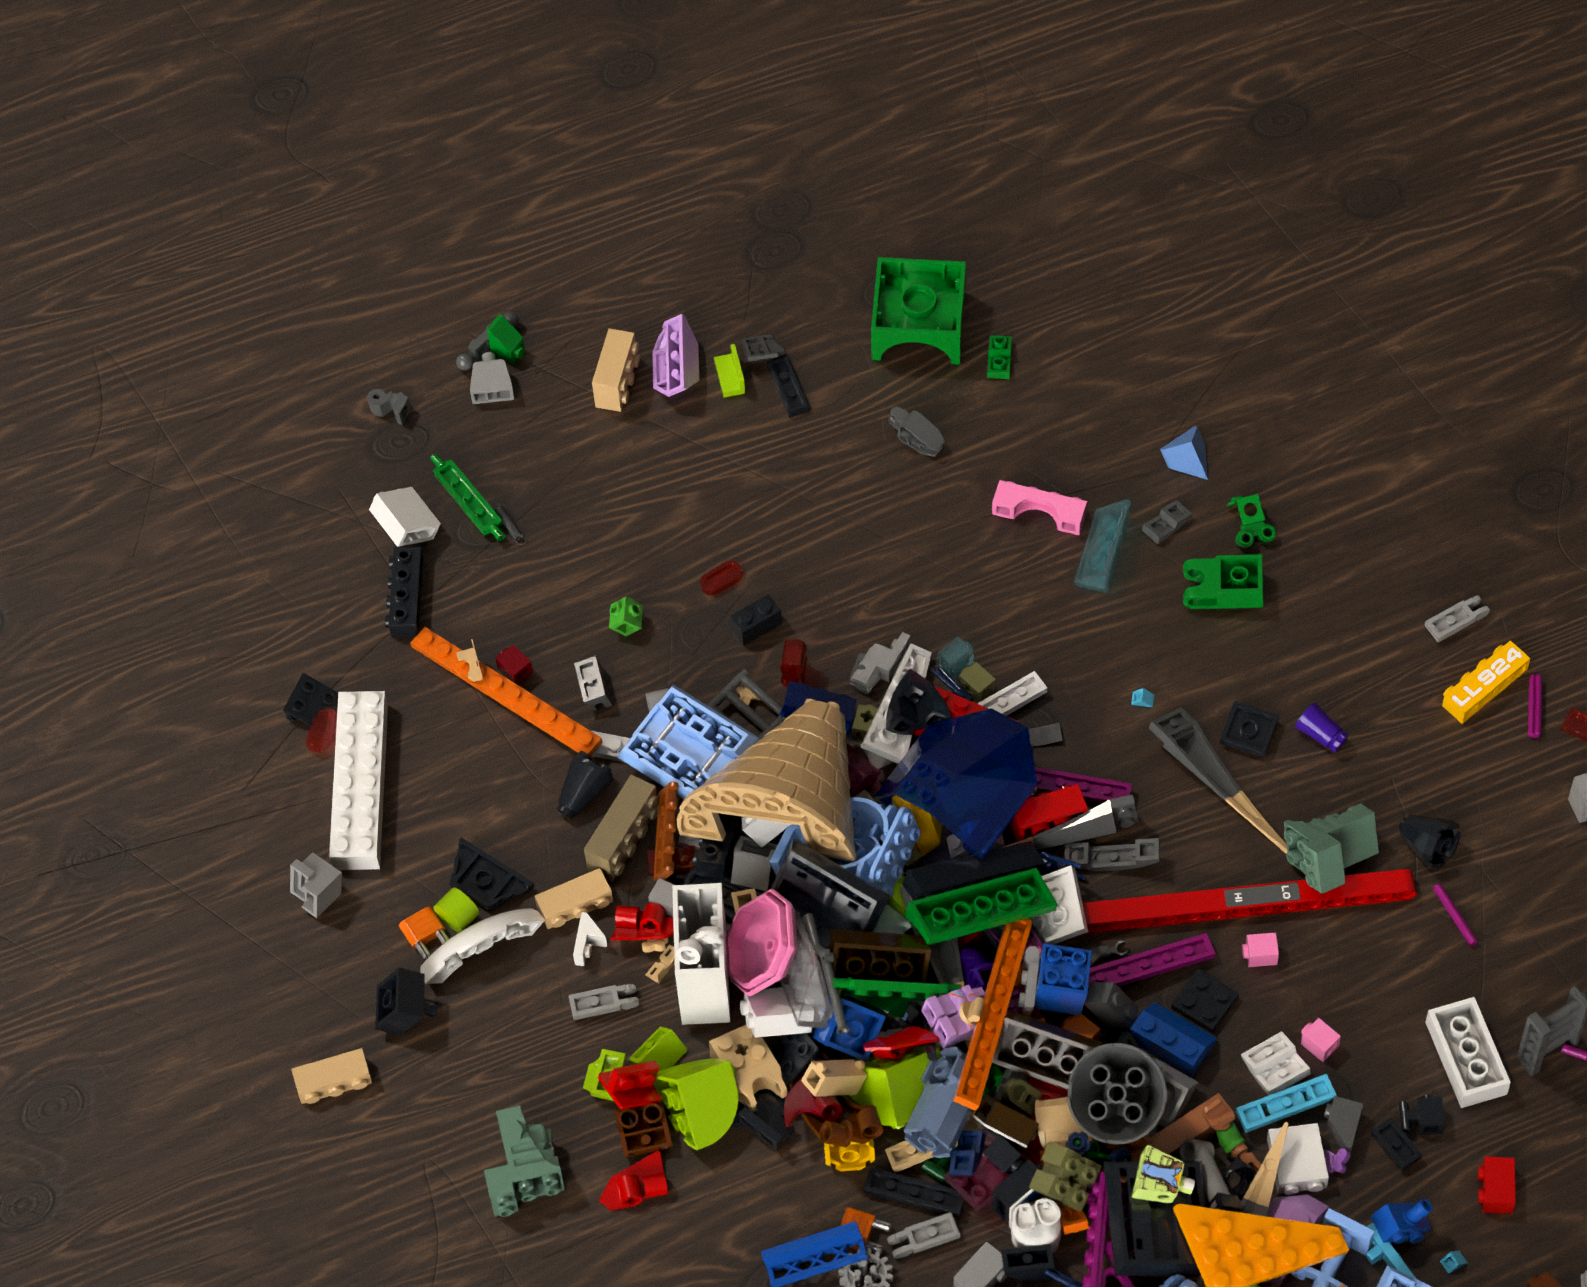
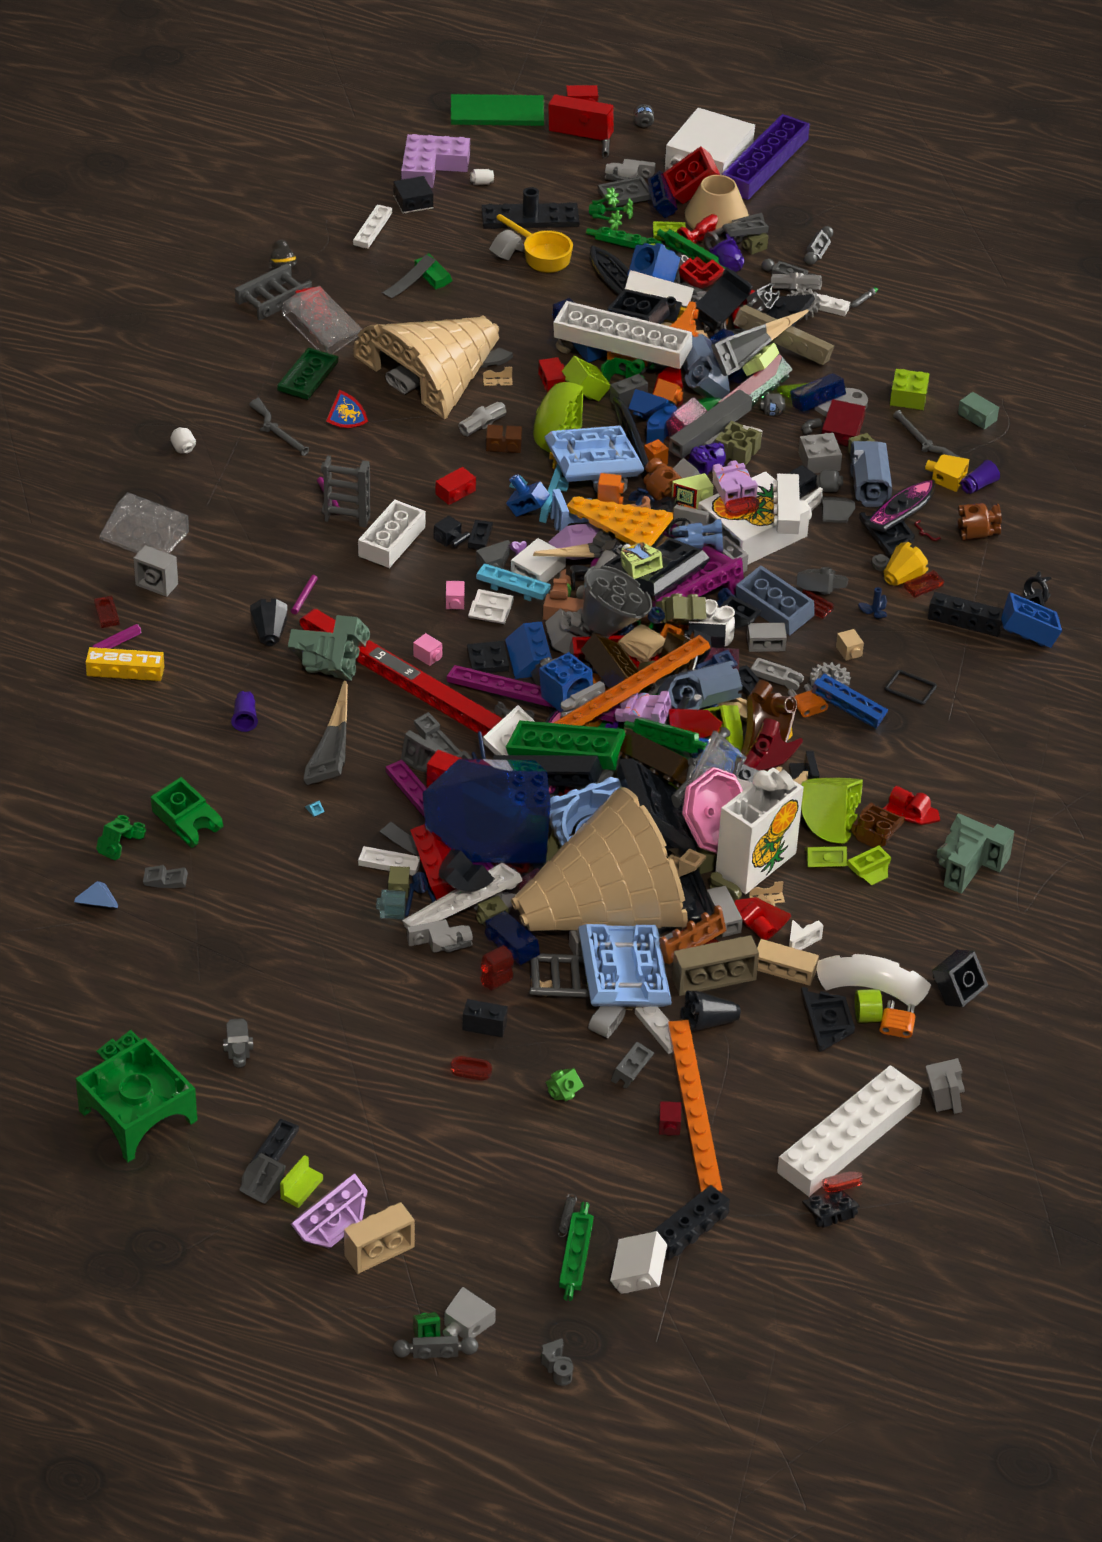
camera: 140 degrees left, 15 degrees down
tan brick [292,1048,372,1104] -> none
tan piece [456,639,483,682] -> none
light grey hinge [569,984,639,1020] -> none
red bracket [598,1061,662,1109] -> none
tan brick [801,1060,867,1096] -> none
tan plate [959,997,984,1025] -> none
bright pink arch [992,480,1087,535] -> none
clear light blue slope [1073,499,1131,593] -> none
black plate [1219,701,1279,758] -> none
light grey hinge [1425,595,1490,642] -> none

